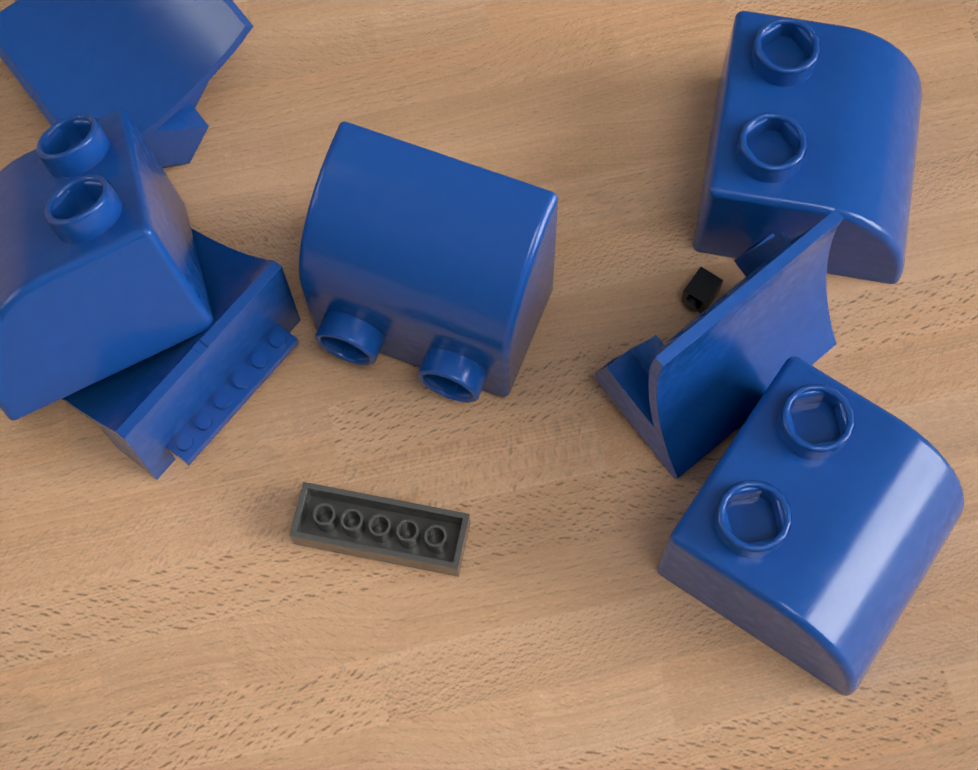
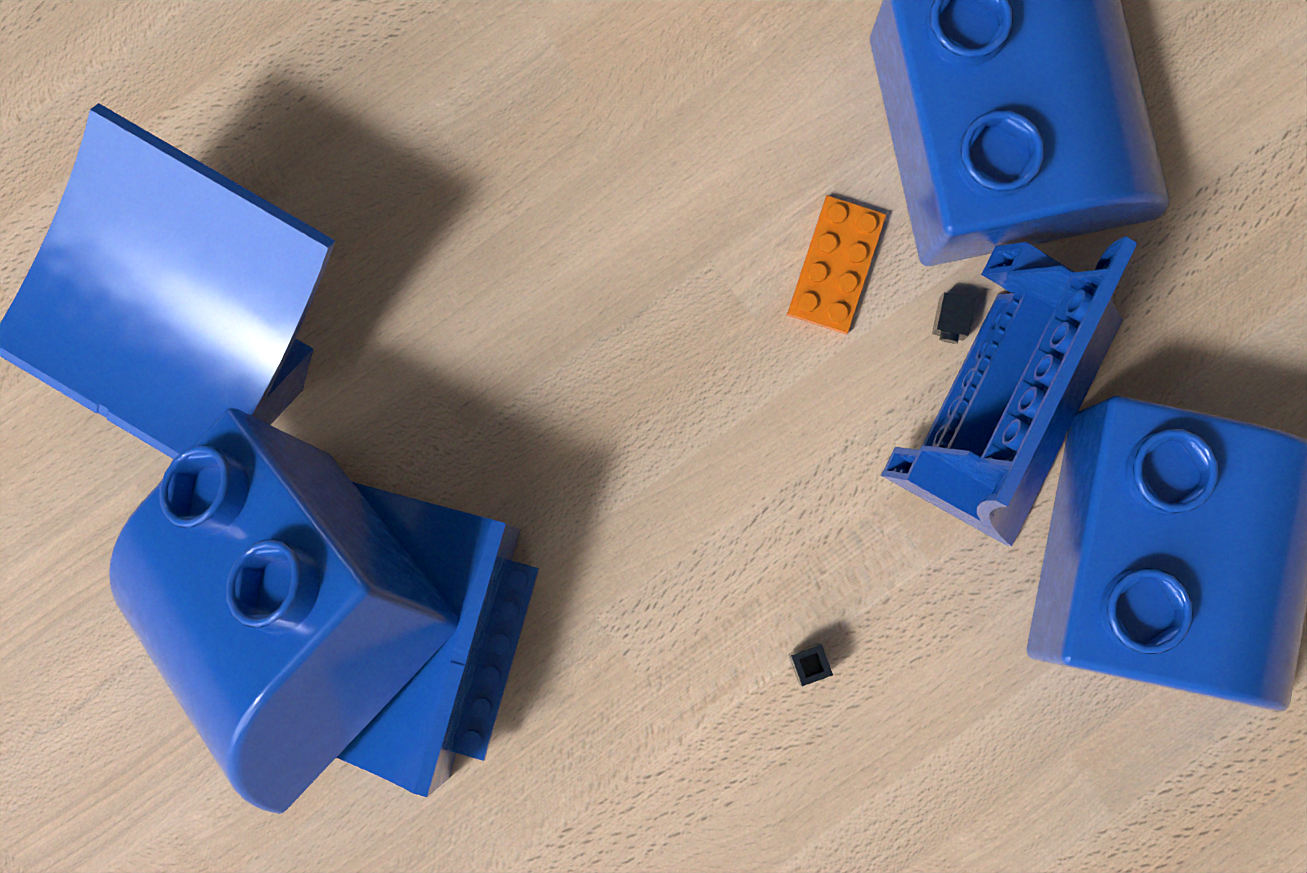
camera: 20 degrees left, 15 degrees up
dark grey brick [289,482,470,577] -> none
blue piece [299,121,558,403] -> none
none -> orange plate [787,195,886,335]
none -> black brick [788,643,833,687]

